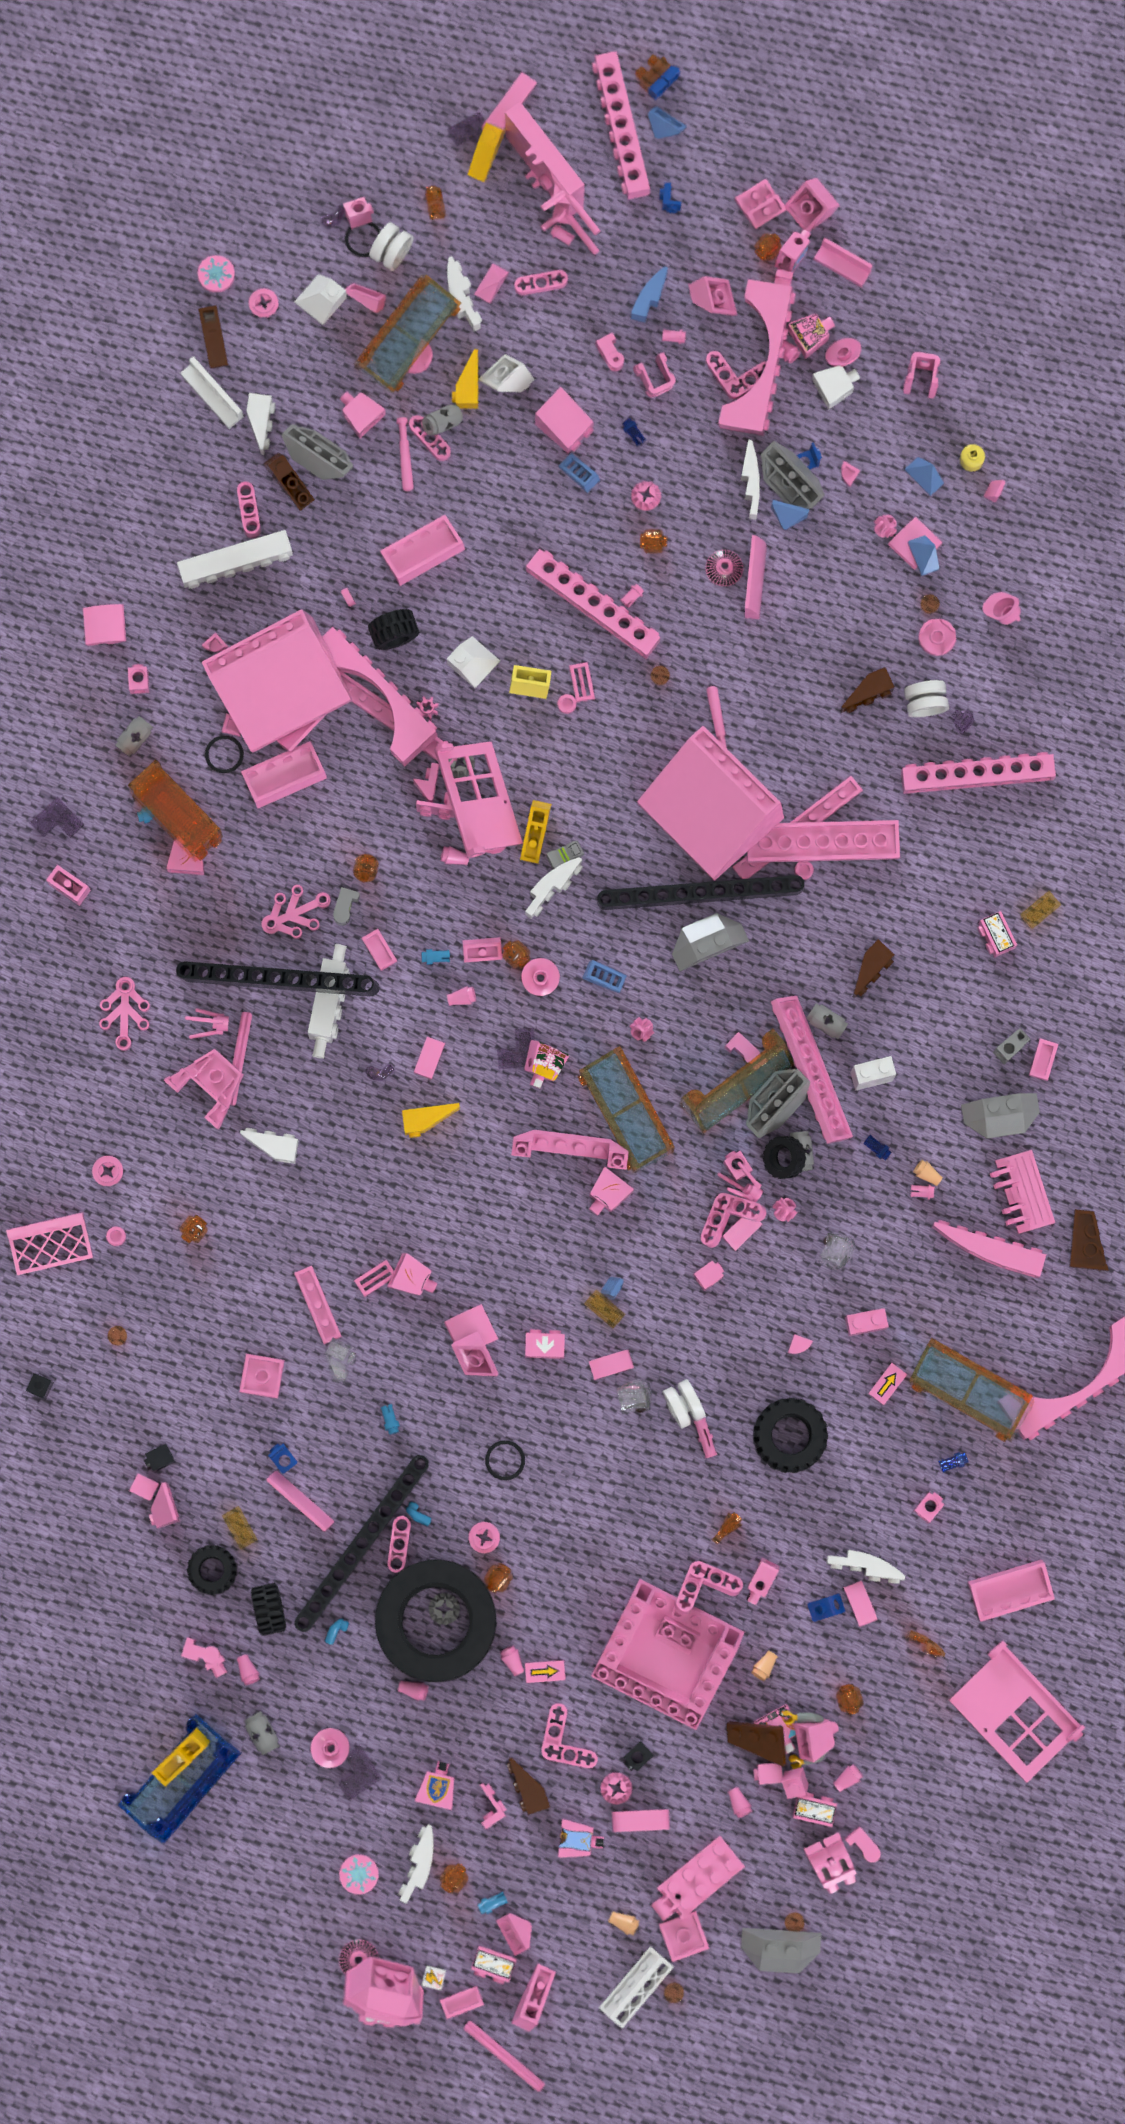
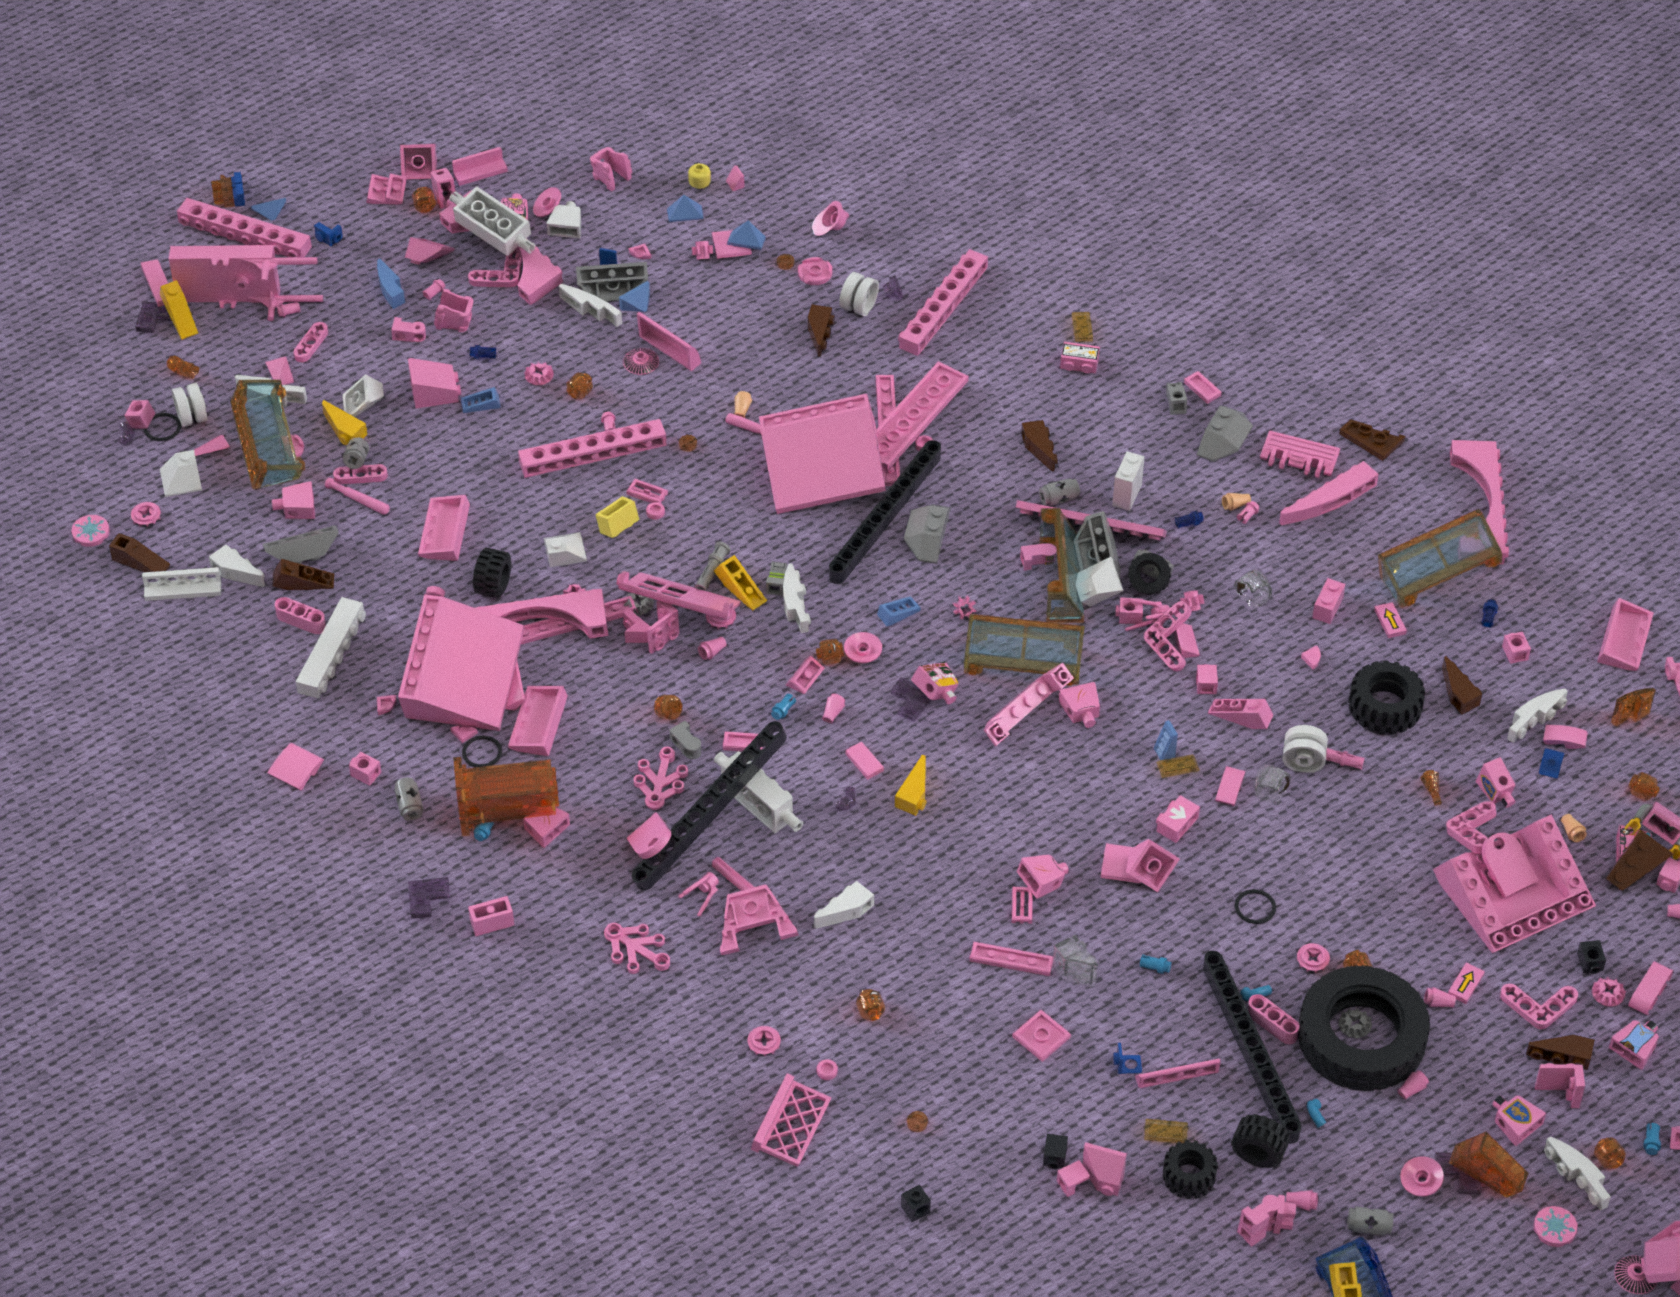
camera: 50 degrees left, 30 degrees down
none -> white brick [449,186,536,256]
none -> bright pink tile [627,812,671,859]
none -> light grey pin [695,542,731,591]
none -> light nougat cone [734,391,752,418]
none -> white slope [1075,557,1123,606]
none -> bright pink slope [1208,699,1273,729]
none -> reddish brown slope [1442,656,1482,715]
none -> clear orange wedge [1448,1132,1529,1198]
none -> bright pink tile [1482,833,1539,898]

